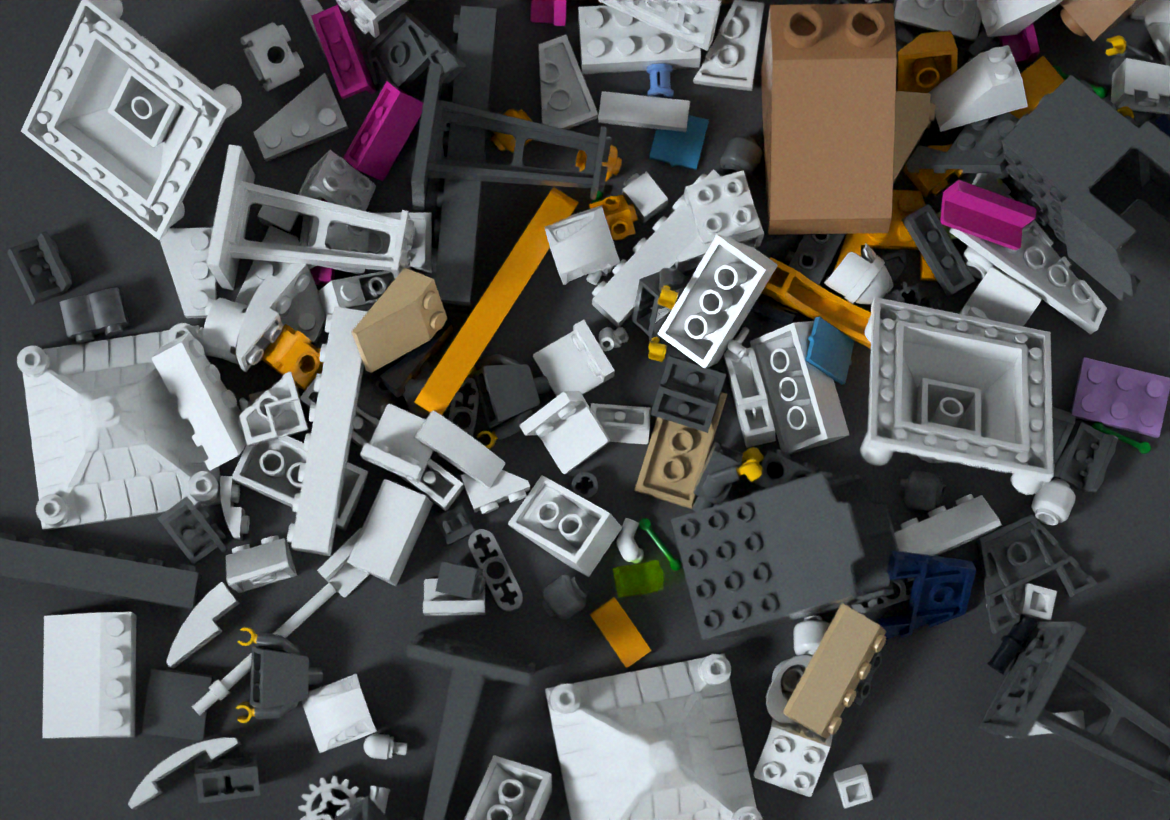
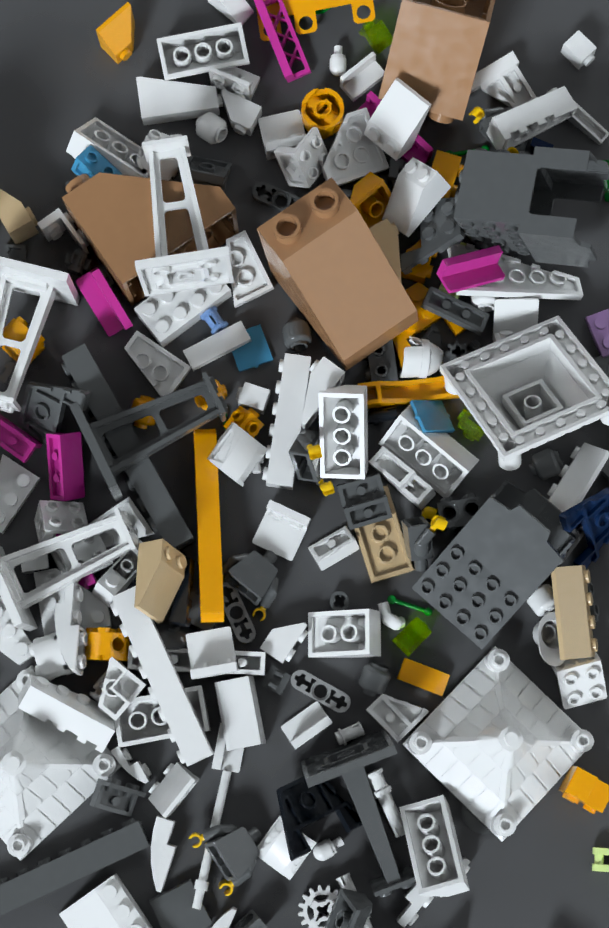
camera: 30 degrees left, 0 degrees up
white slope [414,410,506,488] -> none
dark grey brick [435,561,486,599] -> none
white bracket [519,391,610,474] -> none
white arm [598,327,629,351] -> none
white bracket [684,170,760,244] -> none
white hand [725,327,749,363] -> none
none -> black wing [276,776,363,861]
none -> white pin [334,721,365,745]
none -> white wing [366,694,429,743]
none -> white pin [366,767,405,838]
none -> clear neon green bracket [457,408,484,442]

